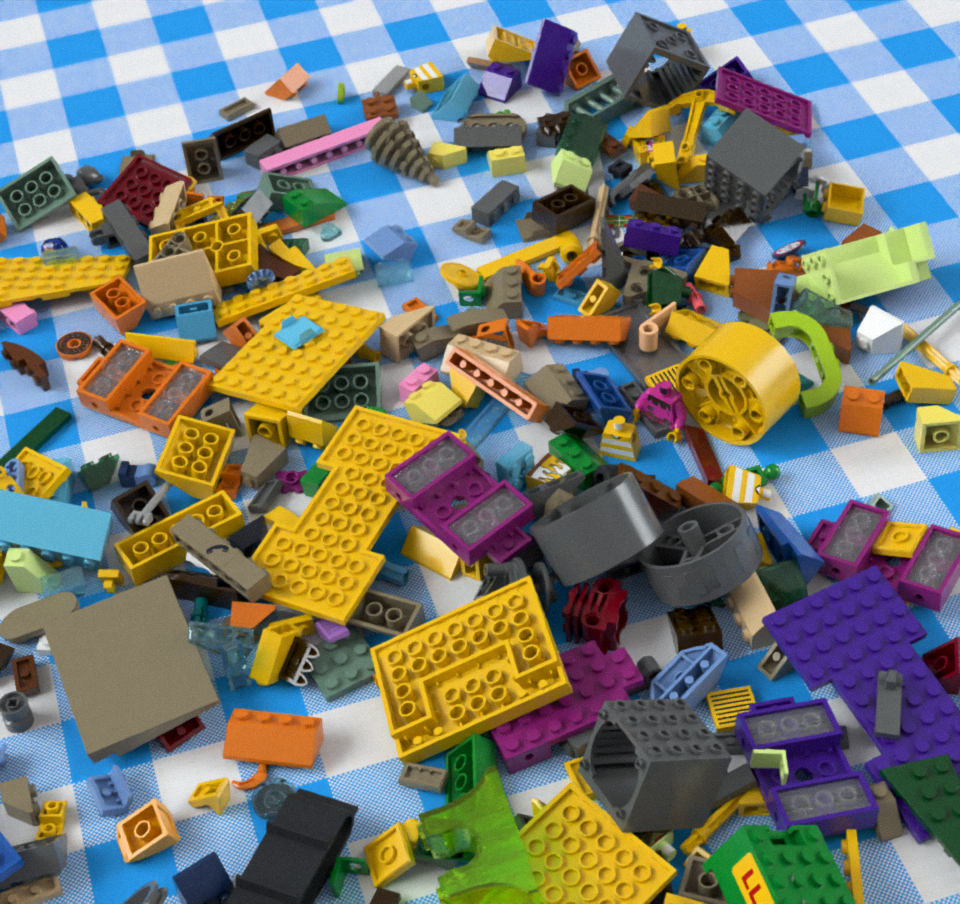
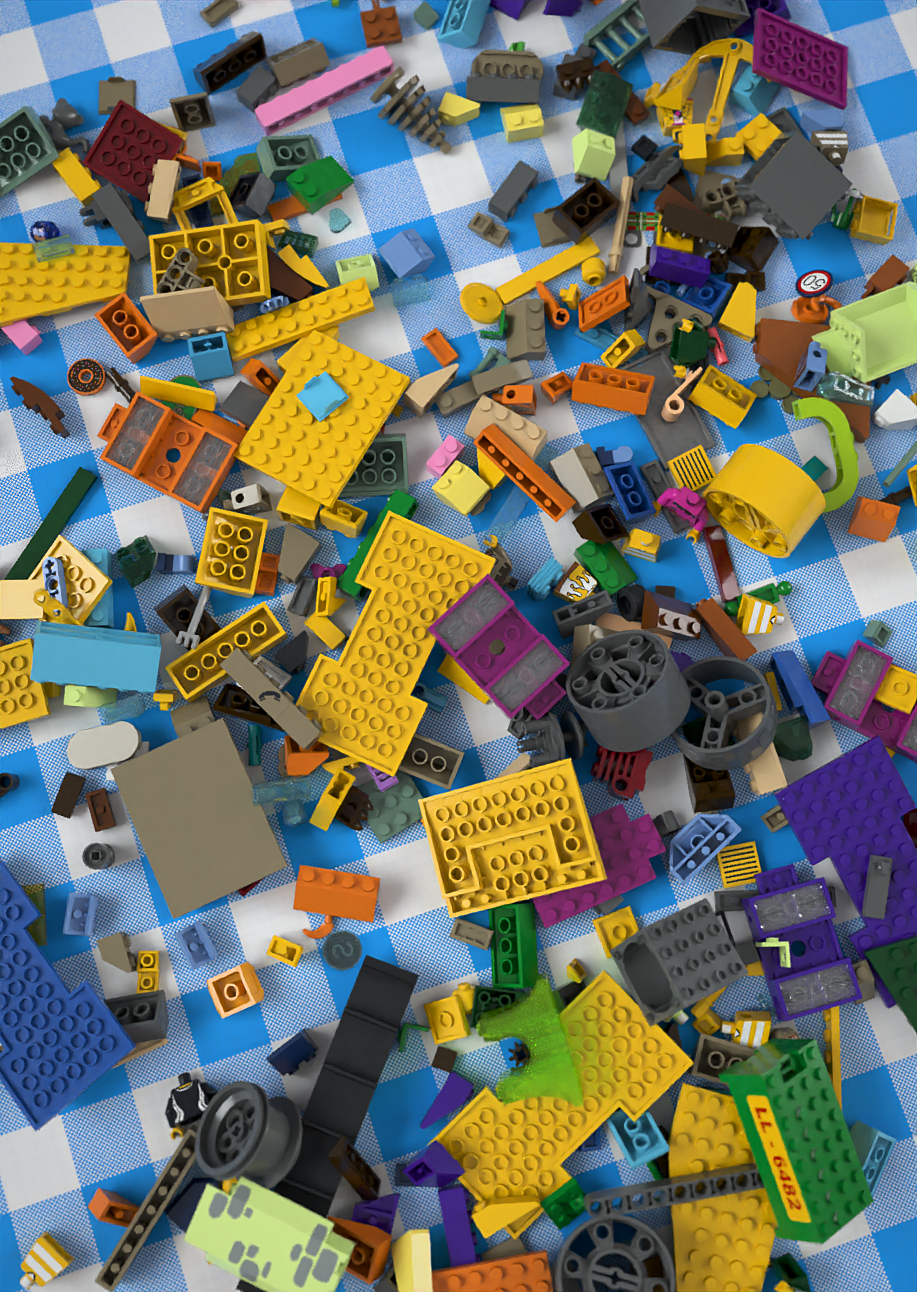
camera: 10 degrees left, 35 degrees up
none -> yellow slope [315,576,346,617]

